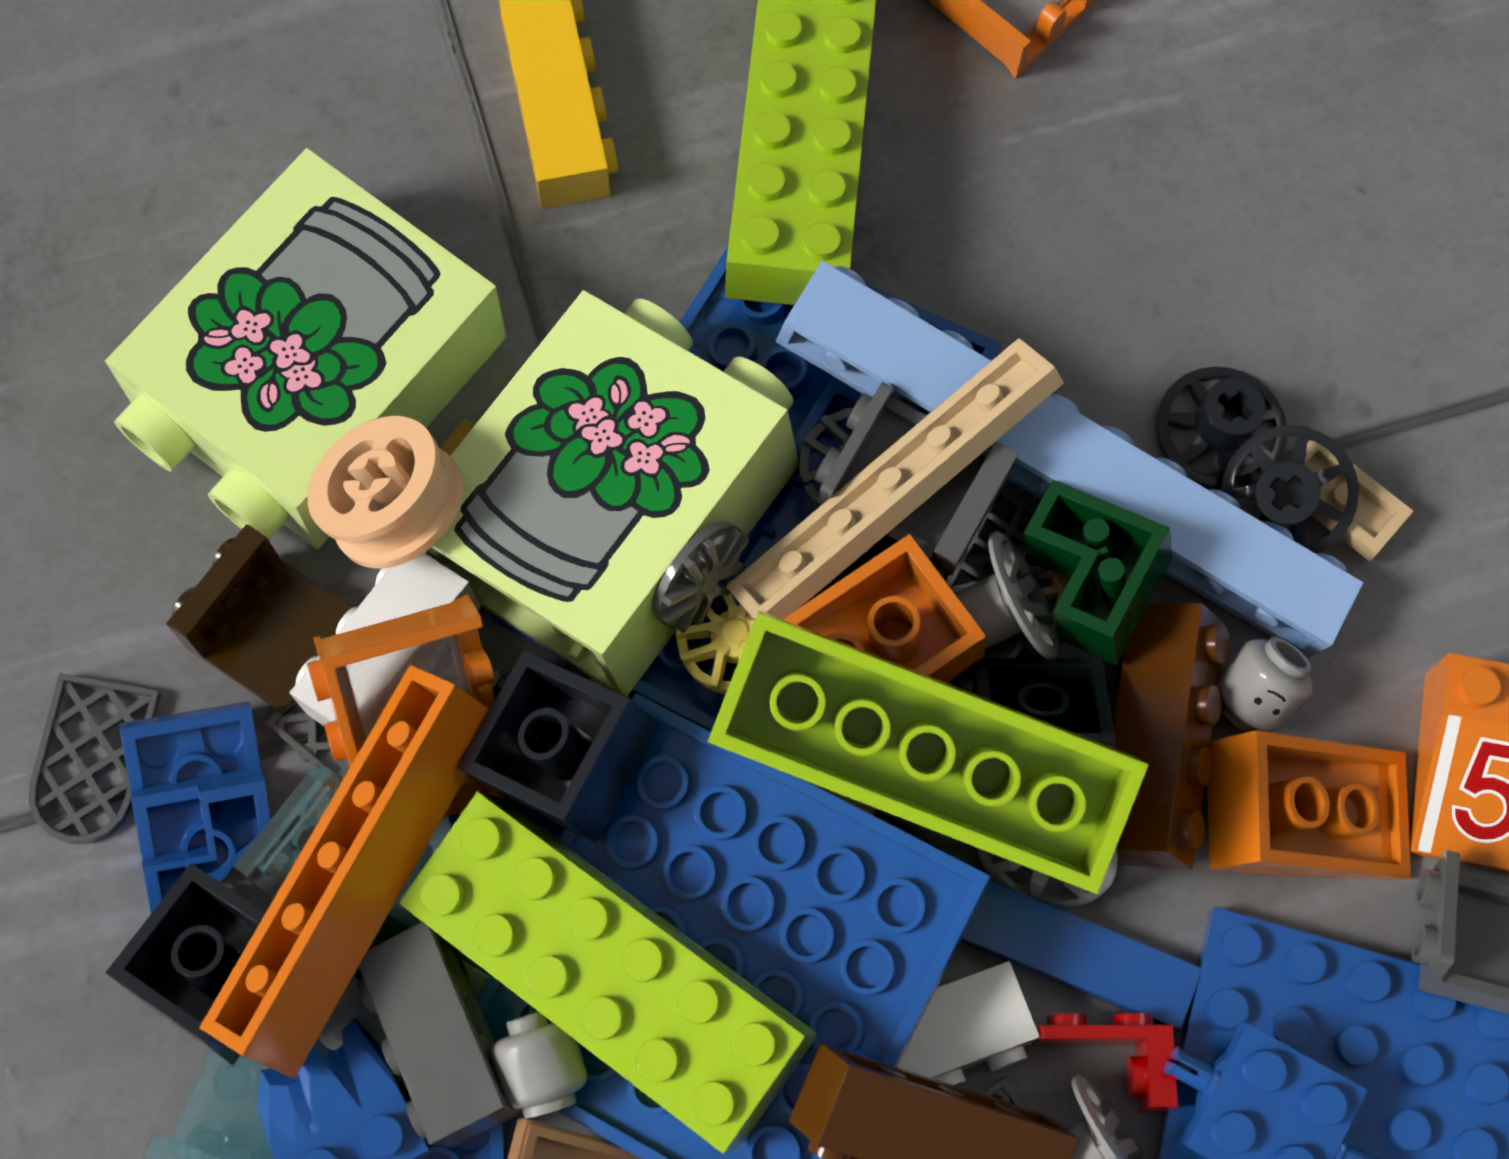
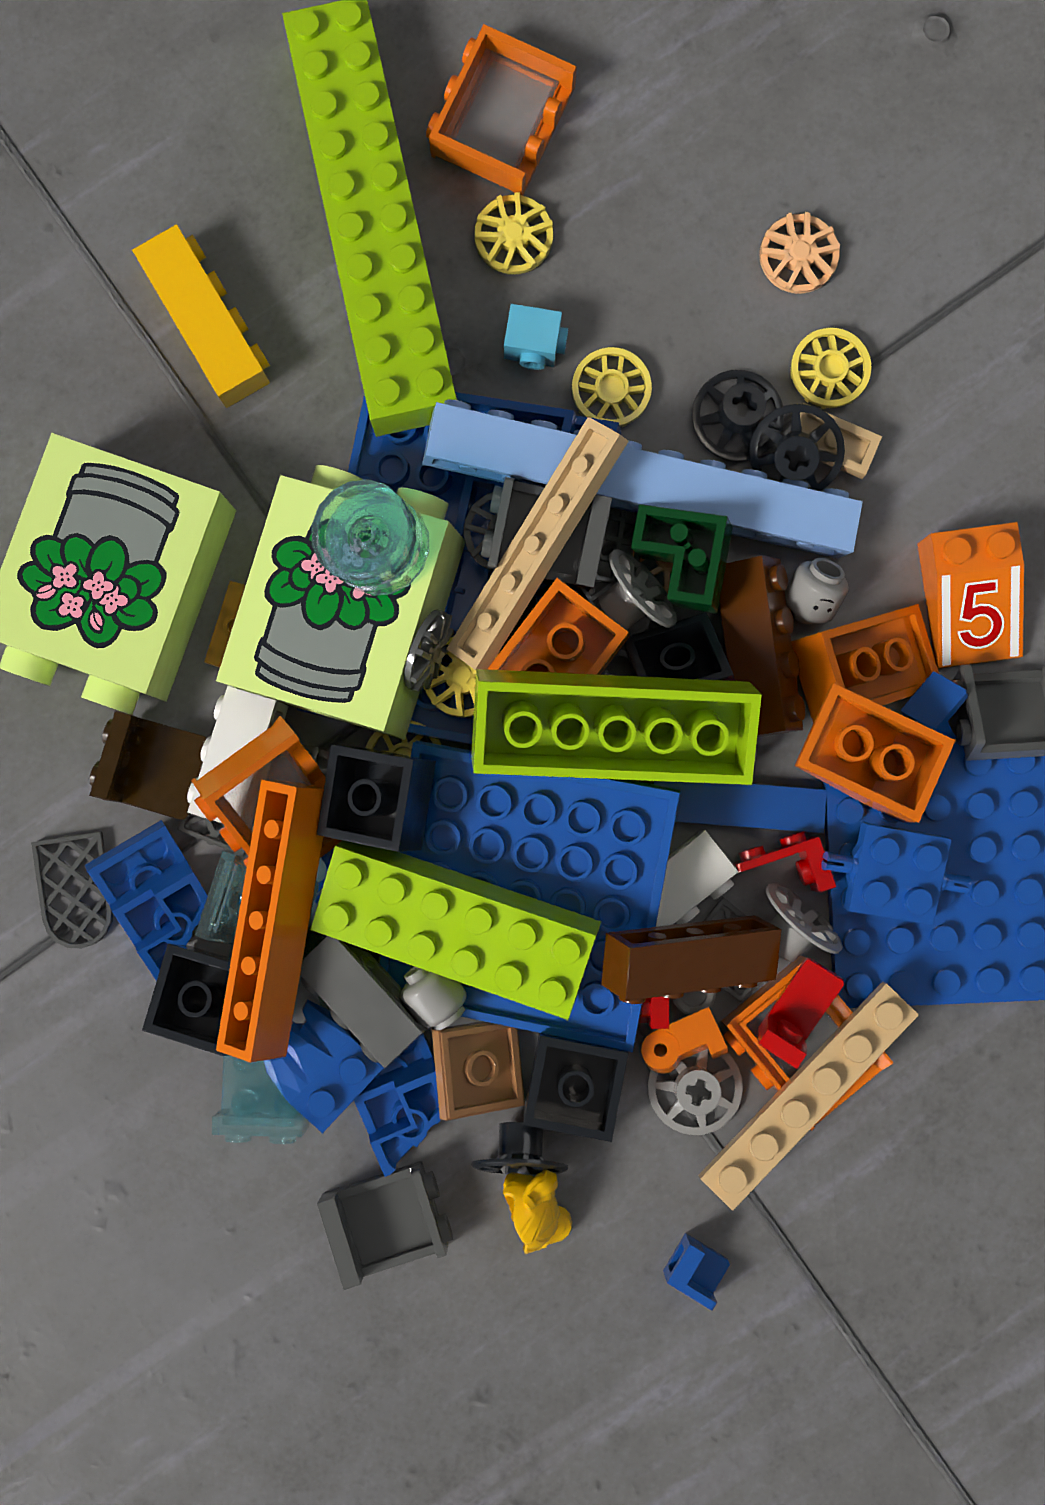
camera: 15 degrees left, 15 degrees up
light nougat wheel [308,416,464,568] -> none
none -> clear light blue wheel [311,479,429,596]
none -> light yellow wheel [474,192,553,274]
none -> medium azure brick [504,304,569,370]
none -> light yellow wheel [572,347,652,427]
none -> light nougat wheel [759,212,840,294]
none -> light yellow wheel [790,328,871,409]
none -> orange slope [794,683,956,823]
none -> blue panel [900,671,968,739]

